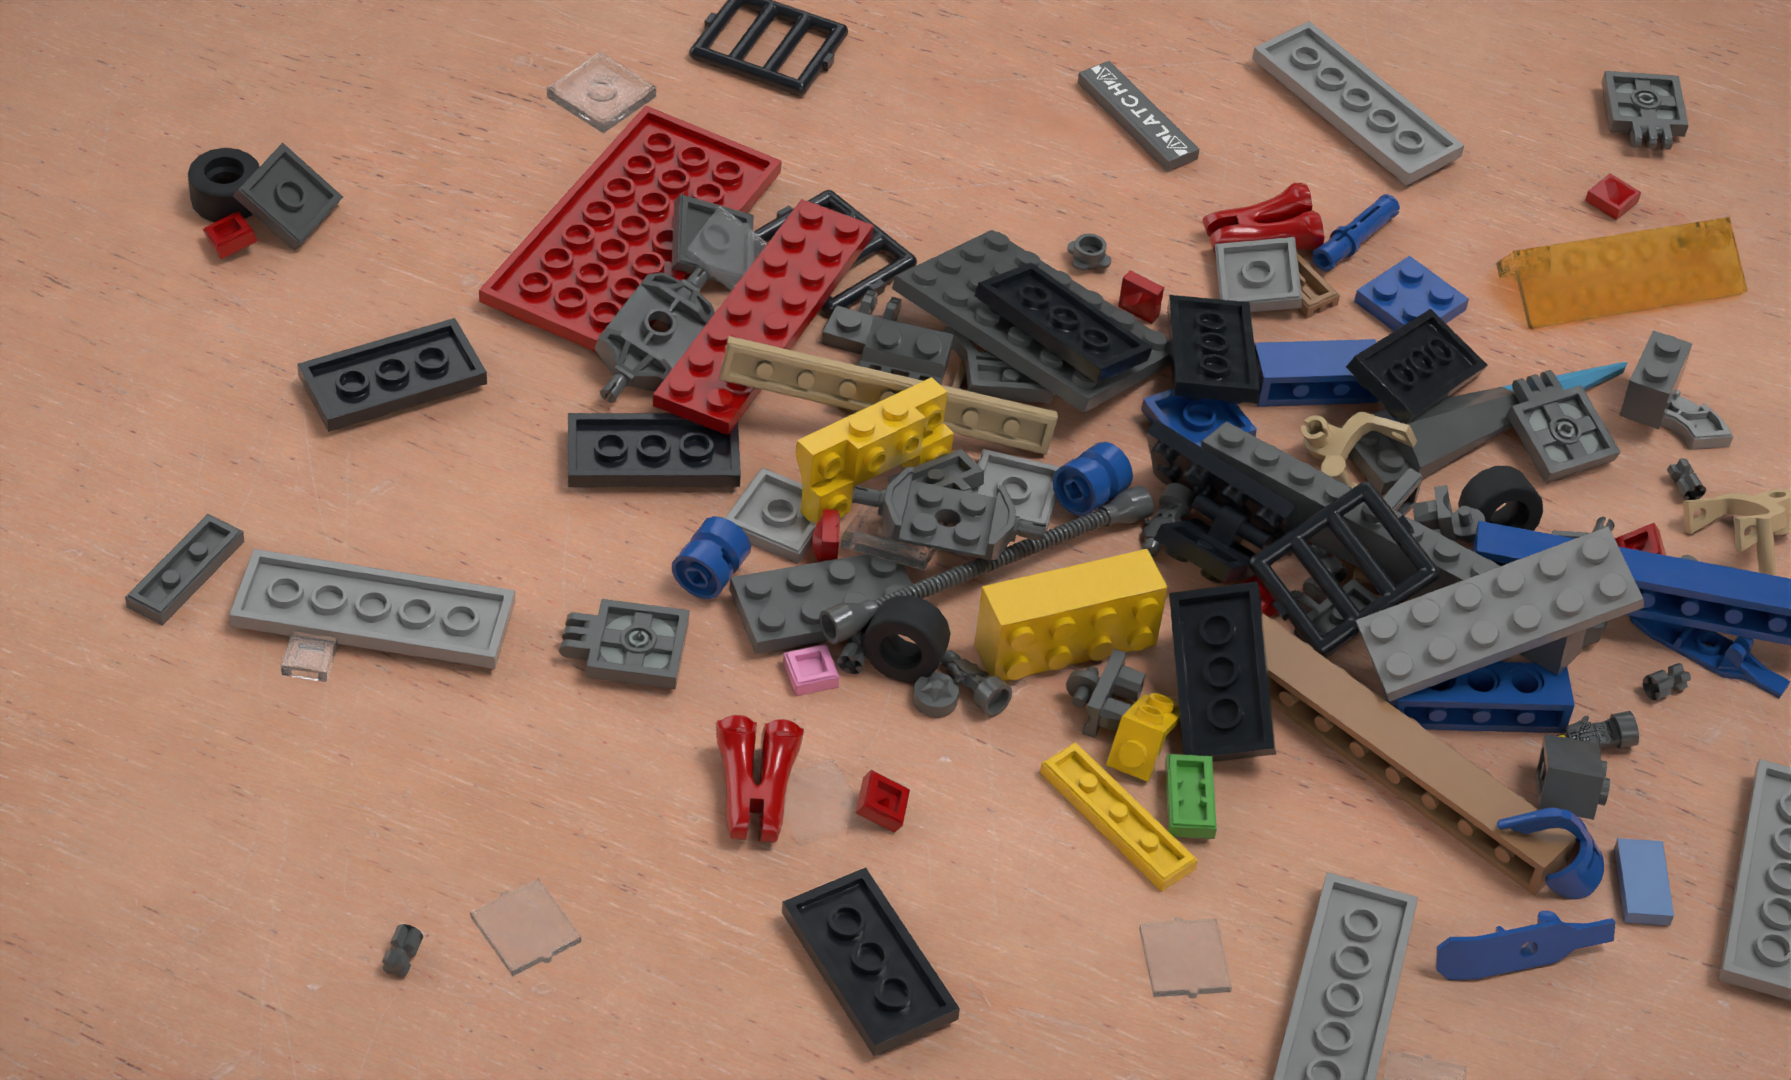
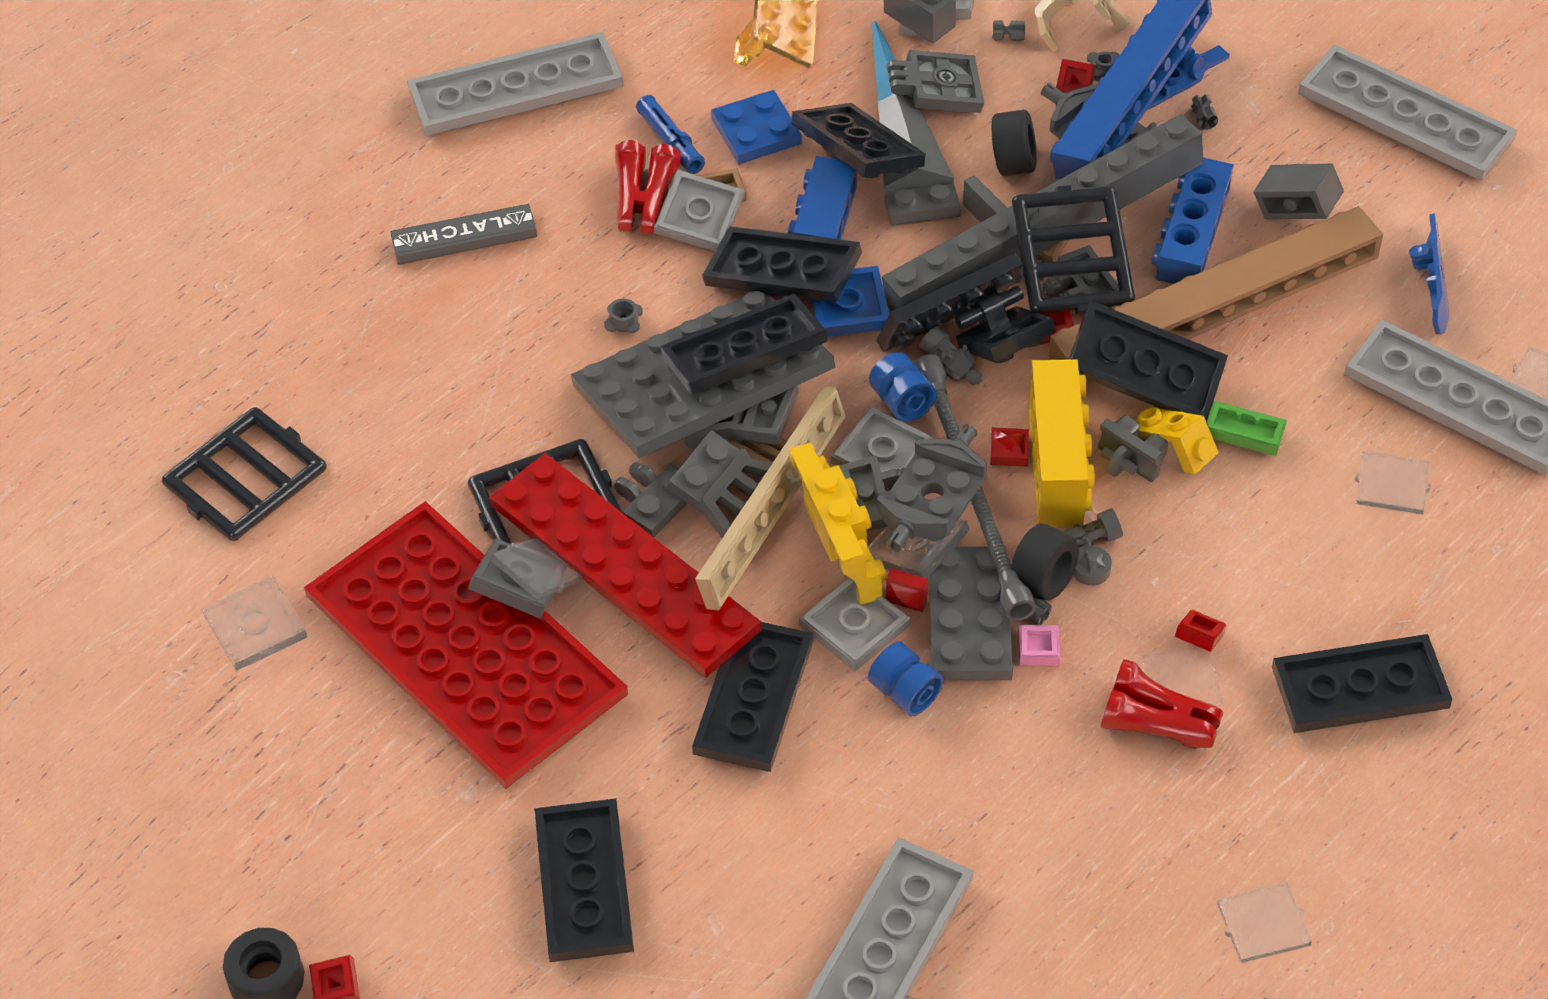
camera: 65 degrees left, 5 degrees up
dark grey tile [233,142,343,251] -> none
dark grey piece [559,599,690,689] -> none
dark grey plate [595,266,715,403] -> none
yellow tile [1040,742,1198,892] -> none
red tile [1118,270,1165,324] -> none
tan piece [1301,412,1417,488] -> none
light grey plate [1356,526,1644,702] -> none
dark grey hips [1413,485,1486,543] -> none
blue helmet [1496,807,1604,899] -> none
dark grey piece [1555,711,1639,755] -> none
medium blue tile [1614,838,1674,926] -> none

